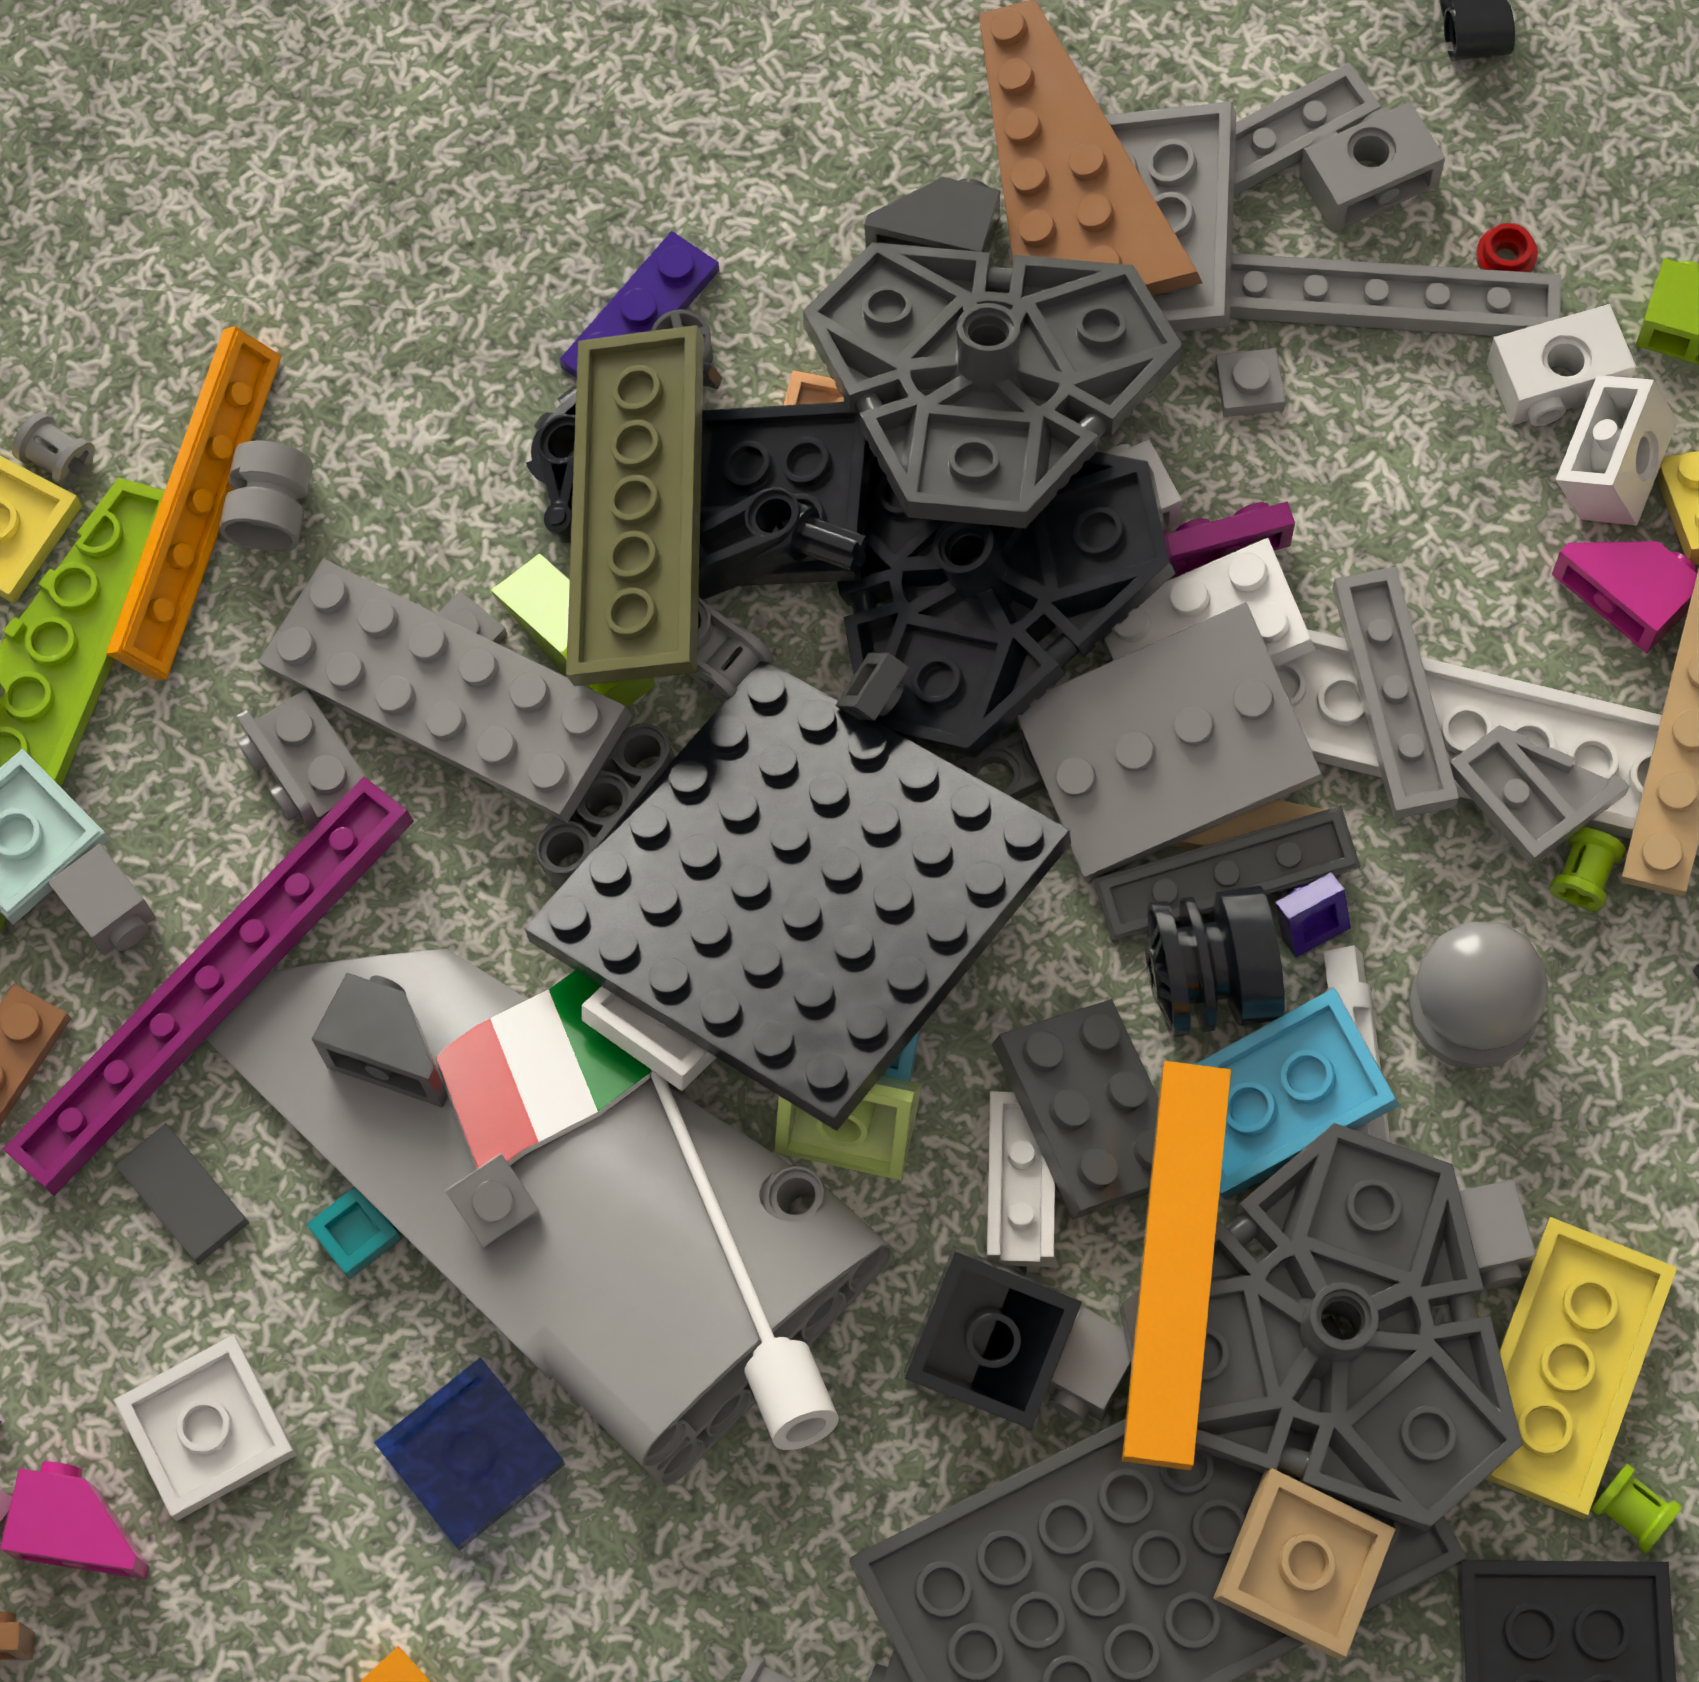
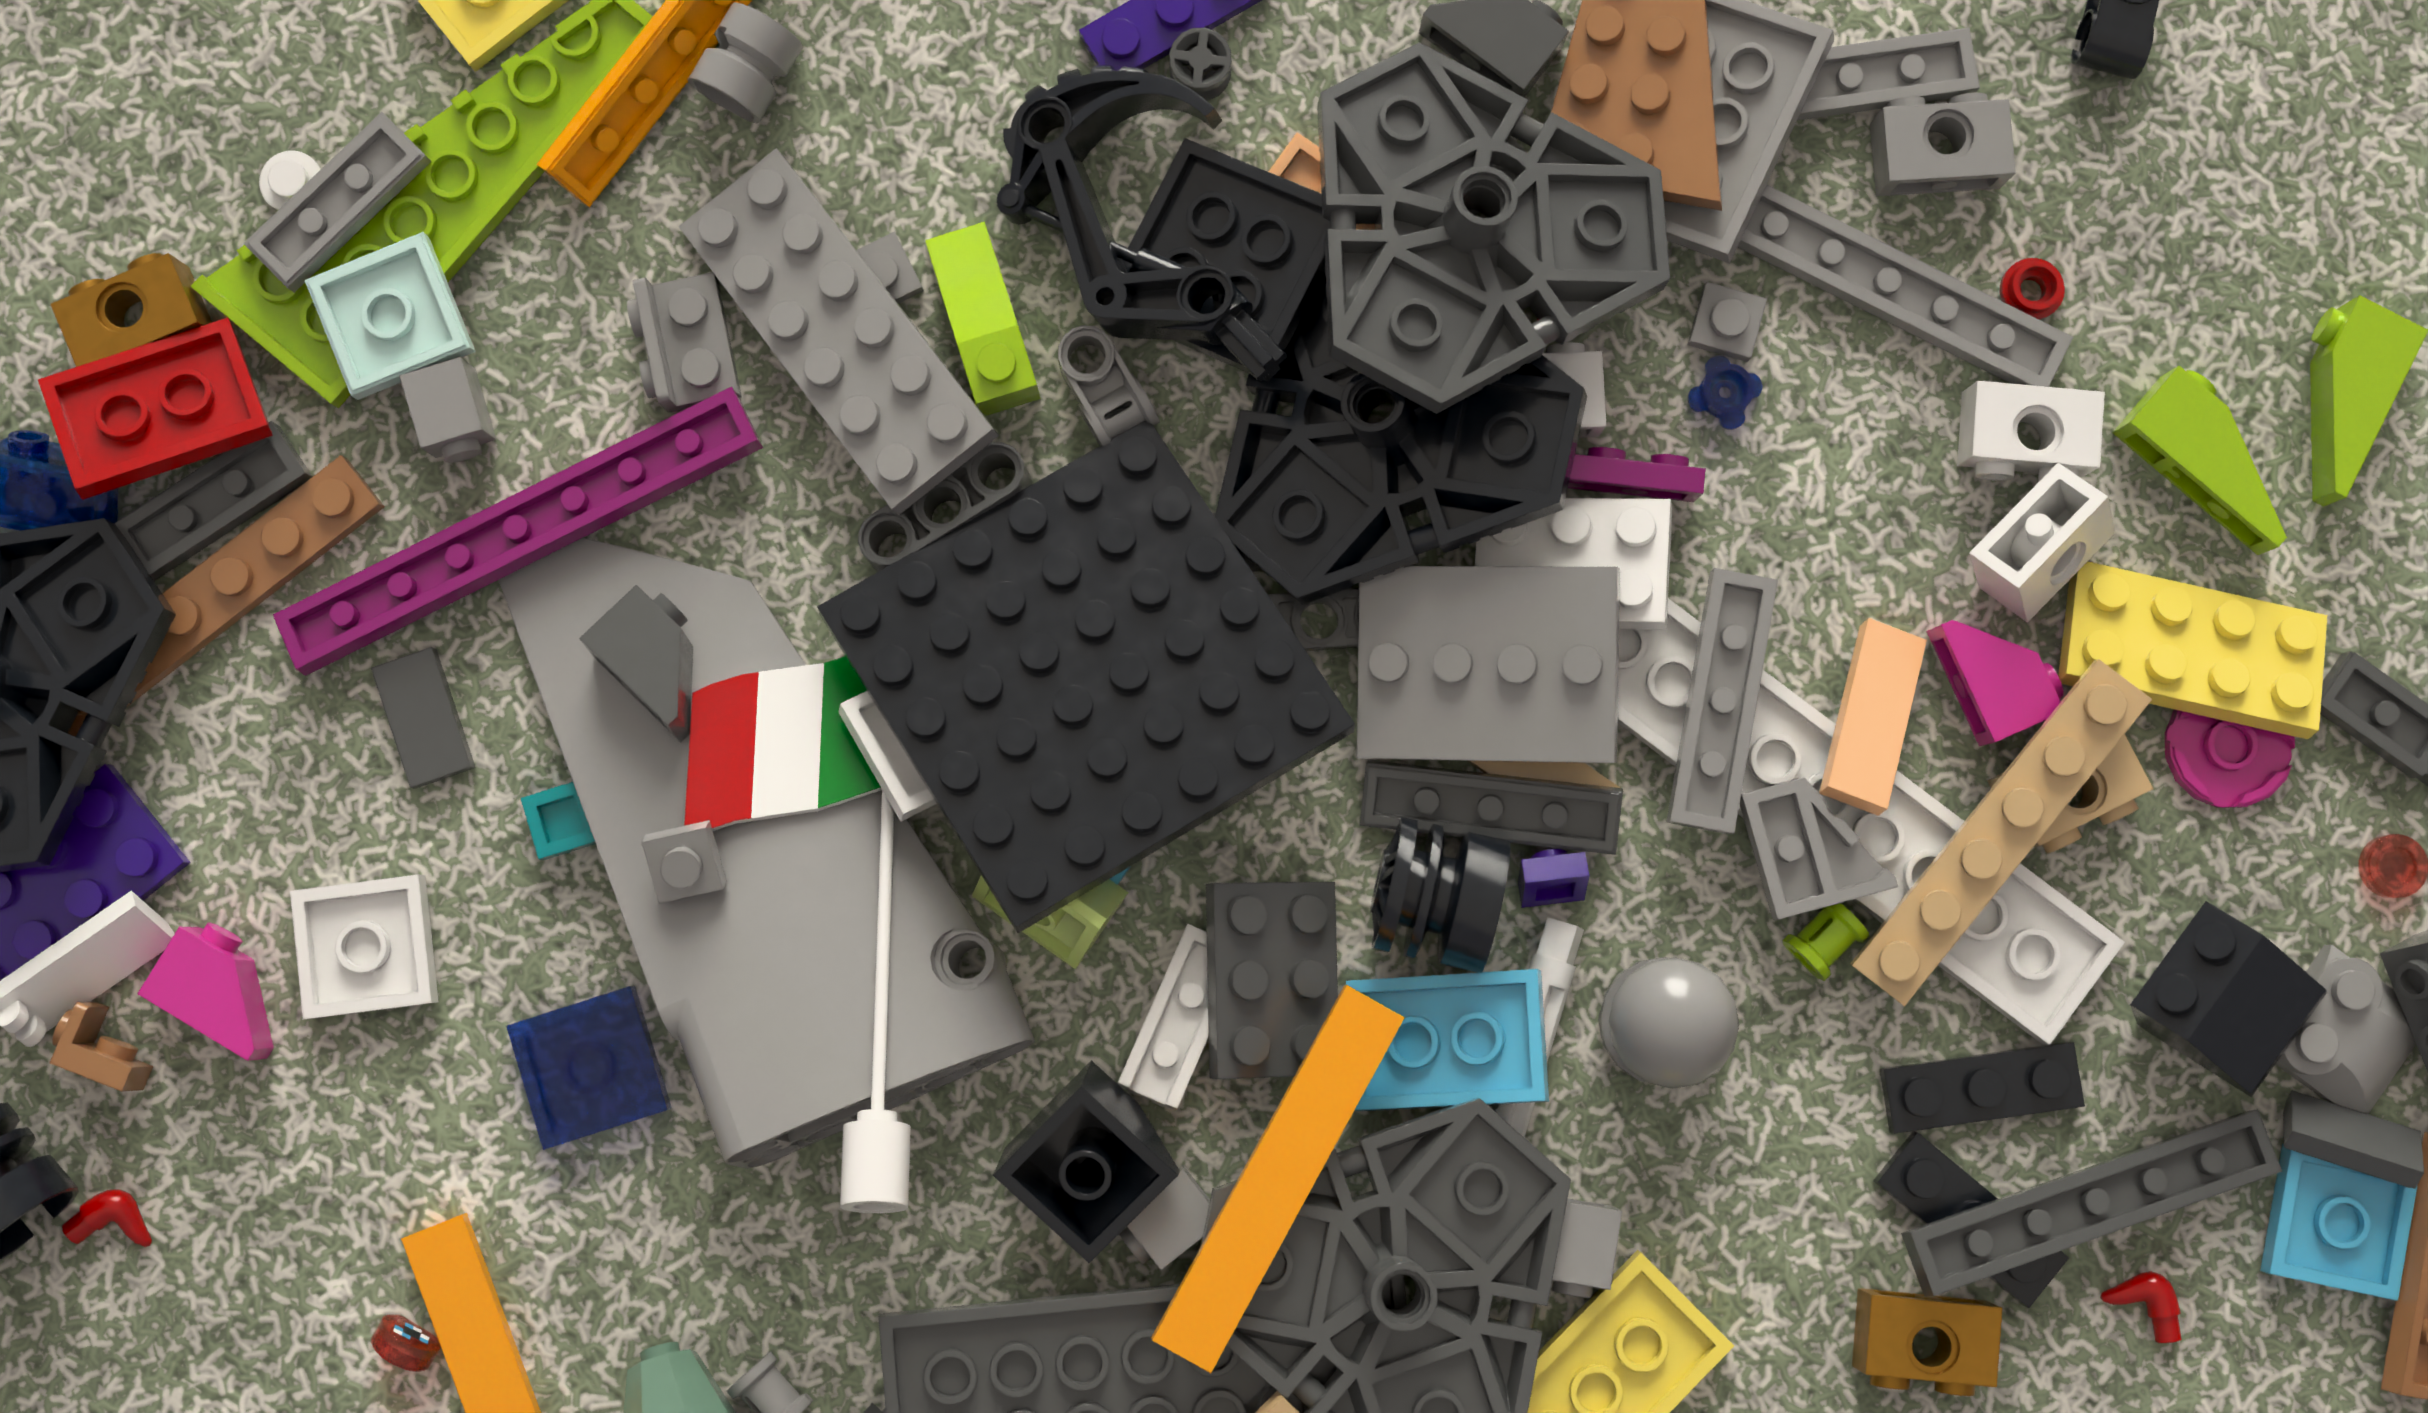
camera: 15 degrees right, 15 degrees up
olive plate [566,325,704,686] -> none
dark grey plate [835,653,909,721] -> none
none -> clear blue plate [1687,356,1762,430]
none -> light nougat tile [1819,618,1927,816]

